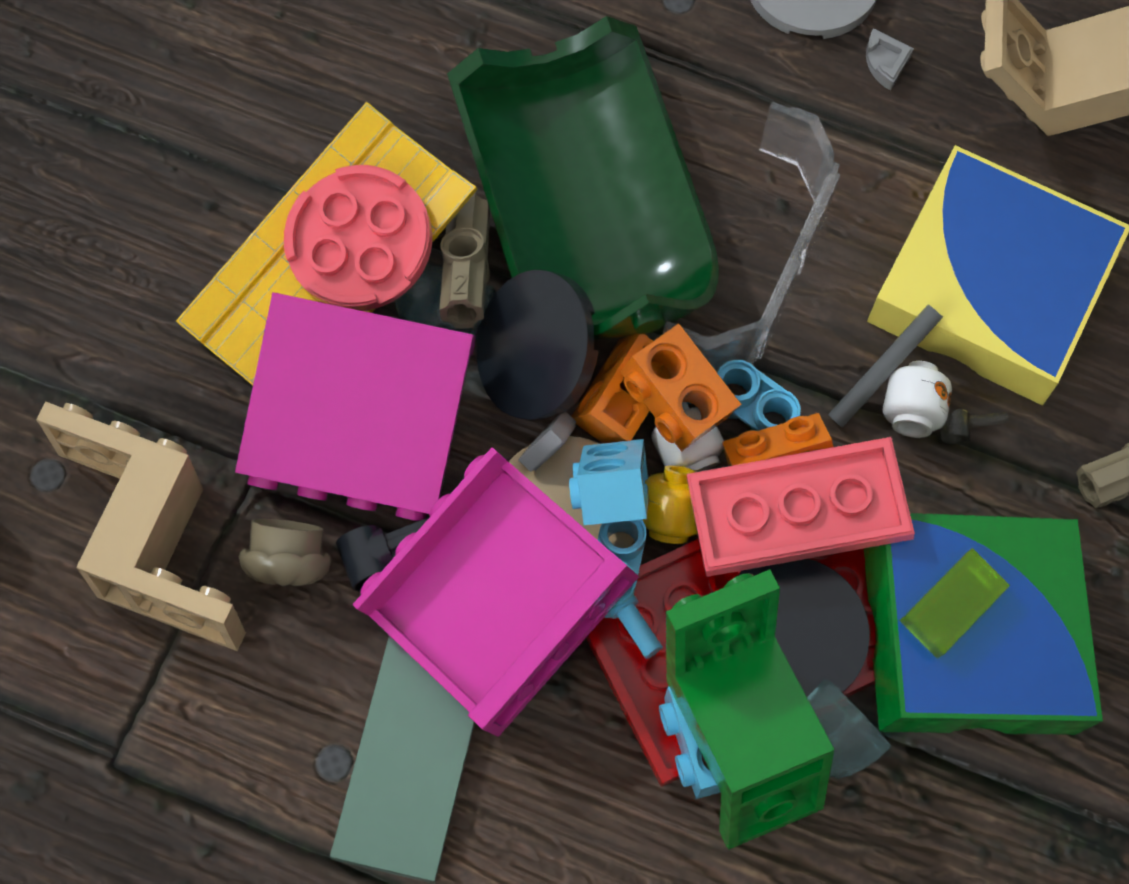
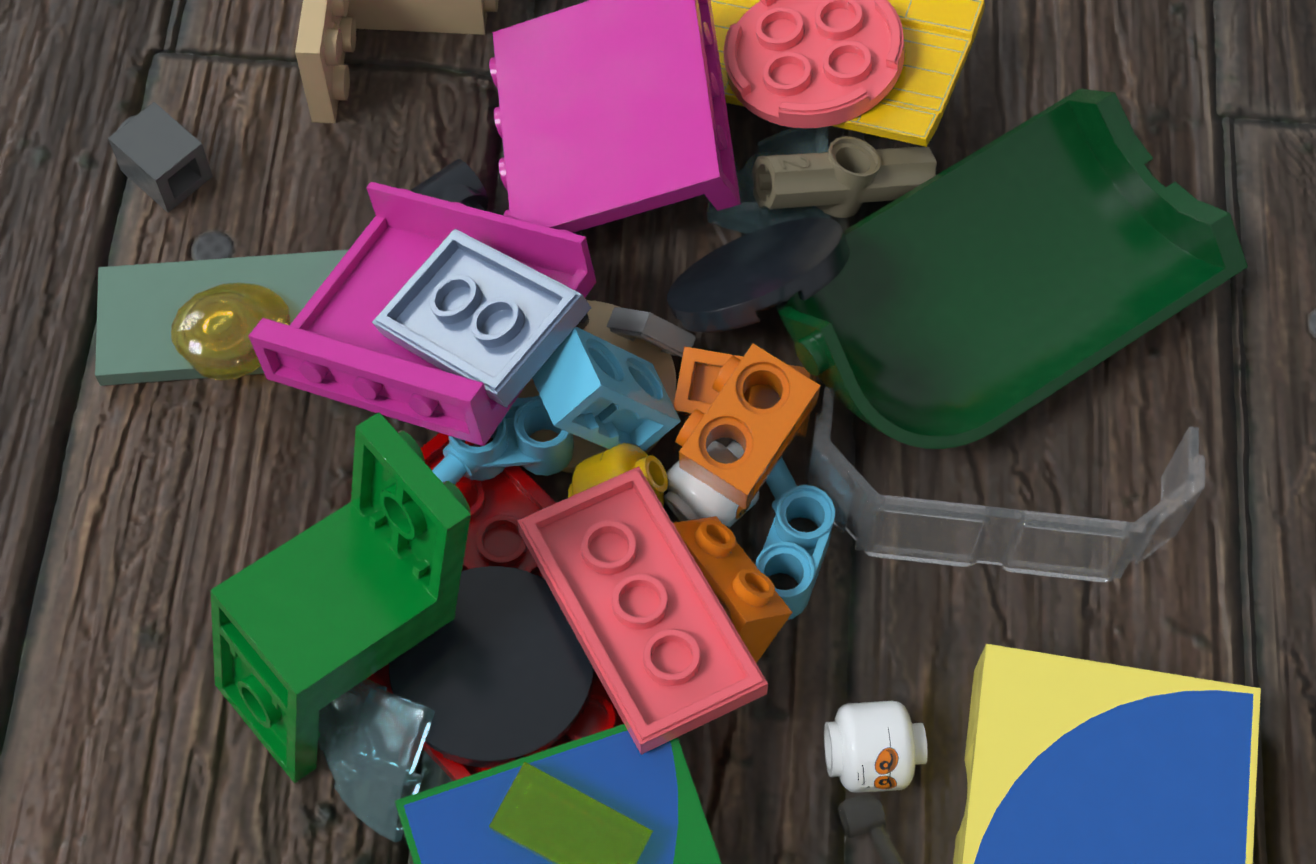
camera: 75 degrees right, 5 degrees down
dark tan piece [239,518,332,586] -> none
dark grey bar [828,304,943,428] -> none
none -> dark grey brick [108,102,213,213]
none -> clear yellow hat [171,282,291,380]
none -> tile [372,229,591,408]

